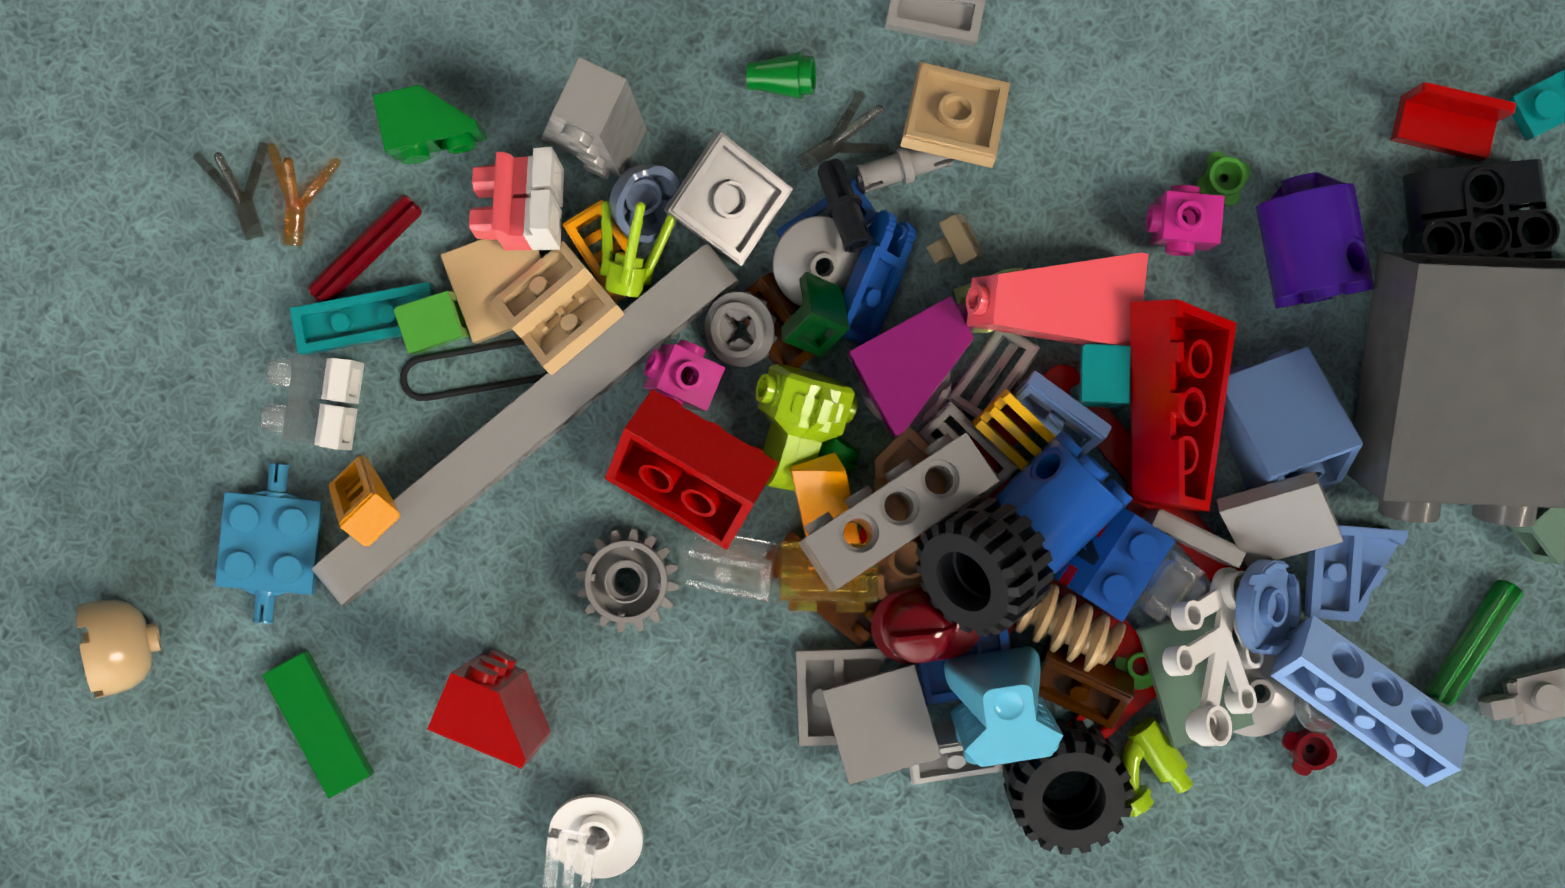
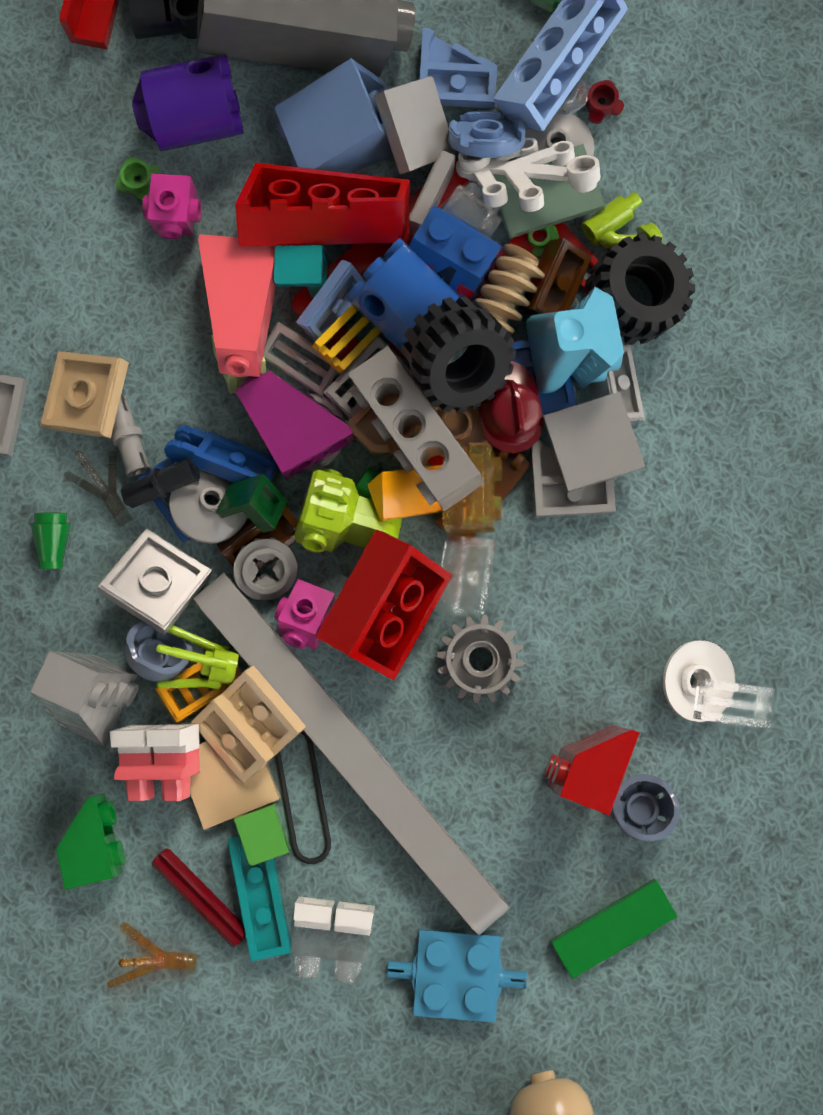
camera: 90 degrees left, 5 degrees down
clear smoke plant [193,142,268,241] -> none
light orange slope [328,455,400,546] -> none
dark tan tile [926,214,985,265] -> none
none -> sand blue helmet [612,774,680,842]

